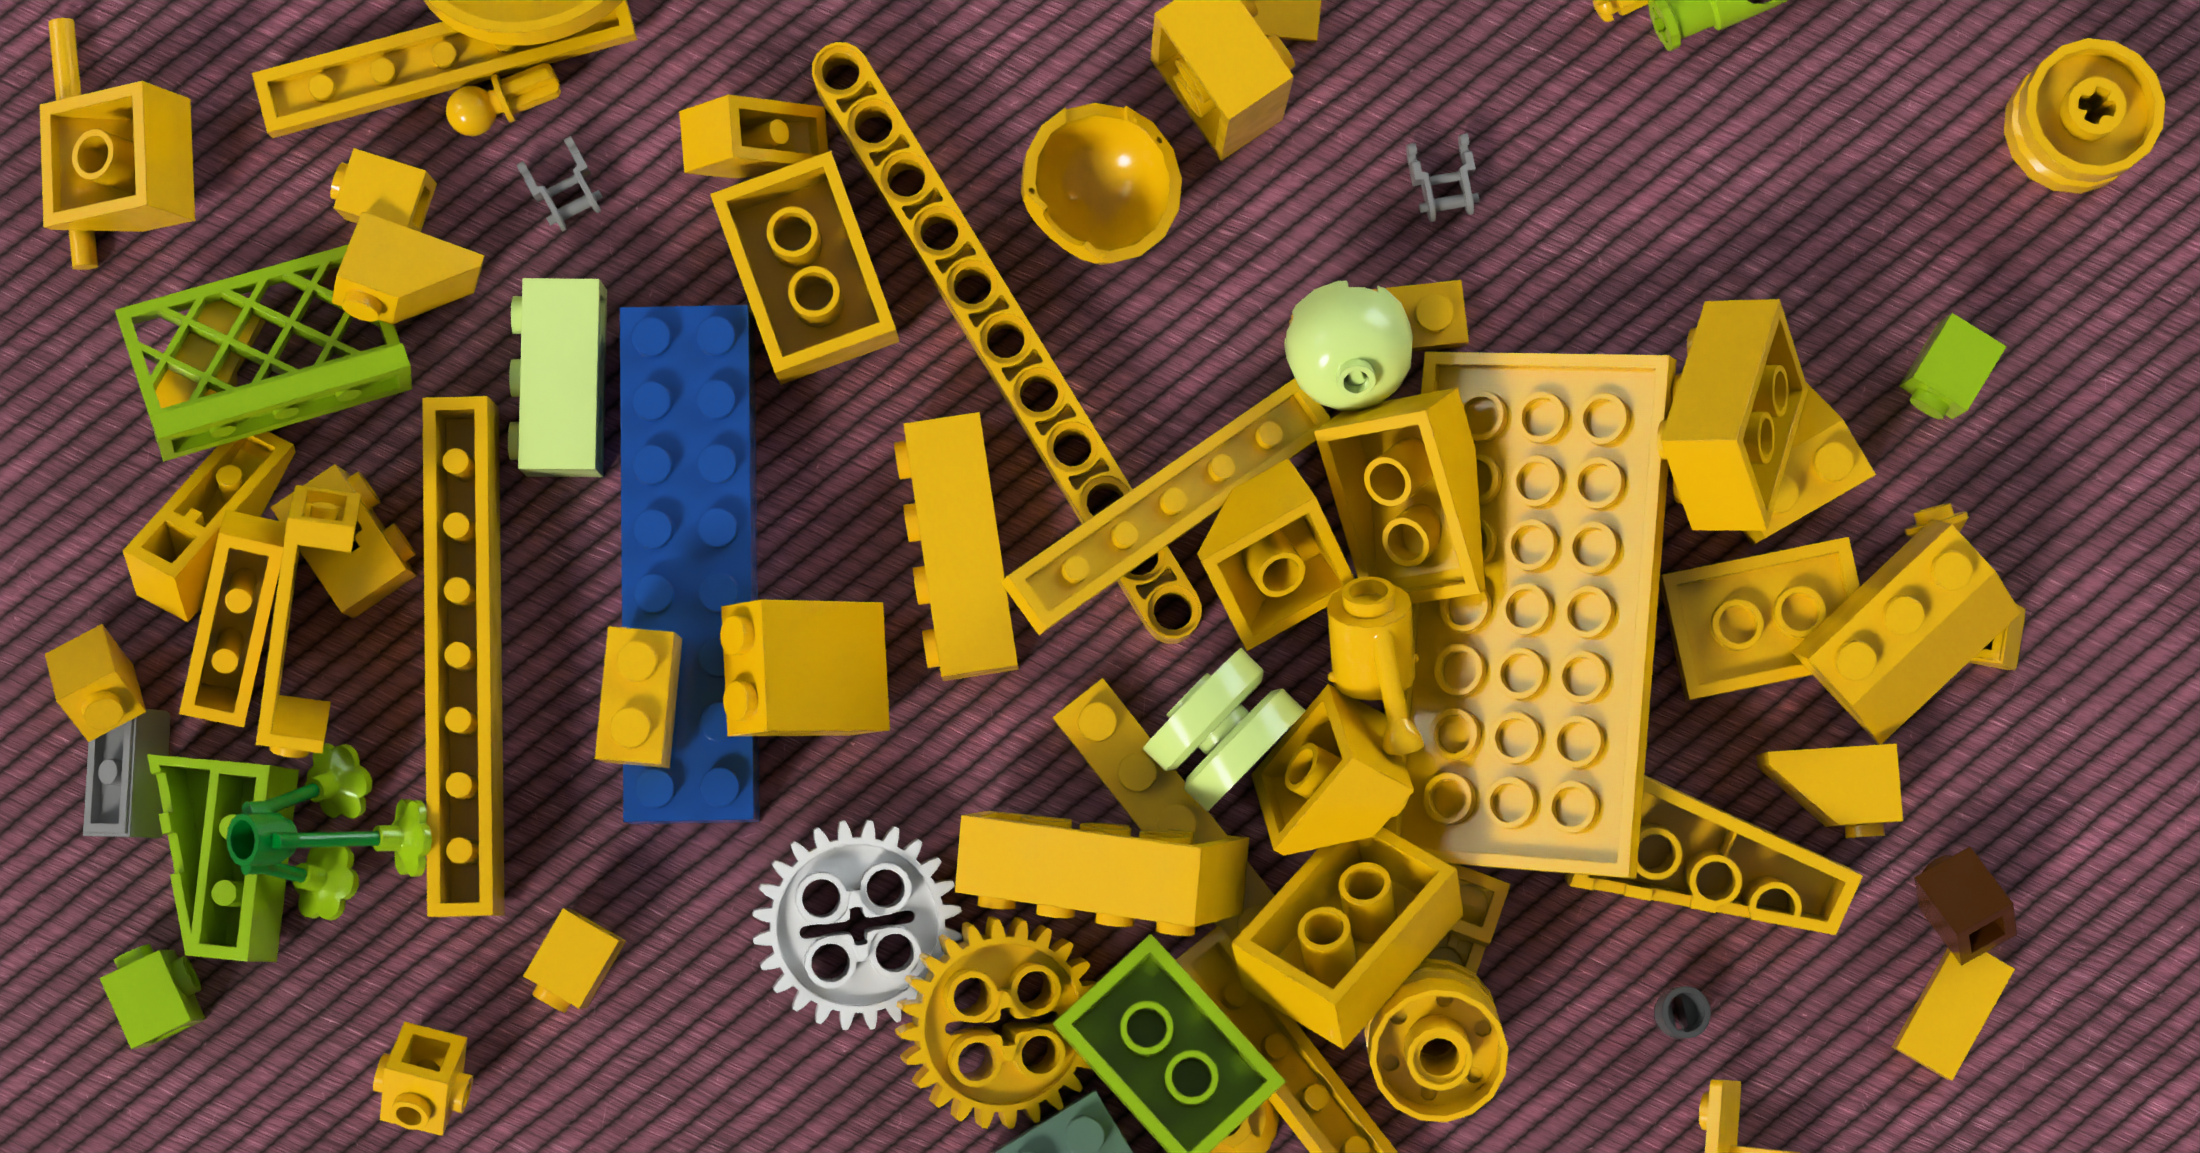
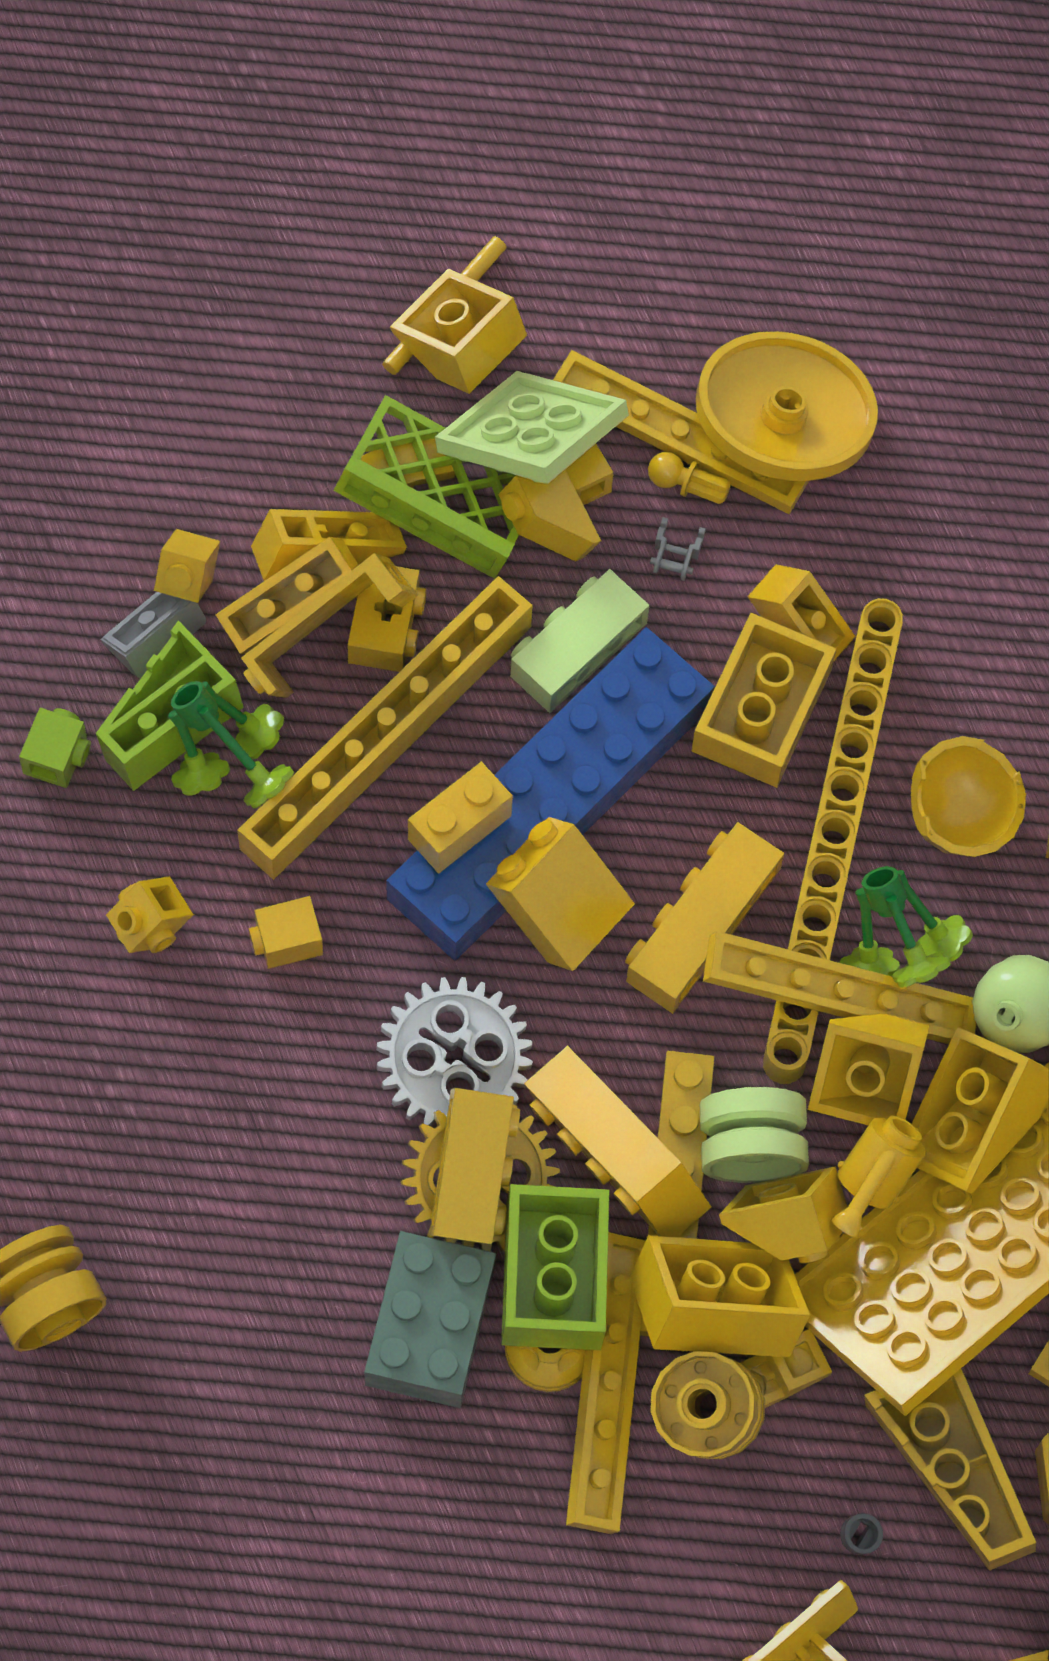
camera: 45 degrees right, 15 degrees down
none -> yellow brick [429,1088,520,1244]
none -> yellowish green plate [435,371,629,484]
none -> plant [840,866,973,988]

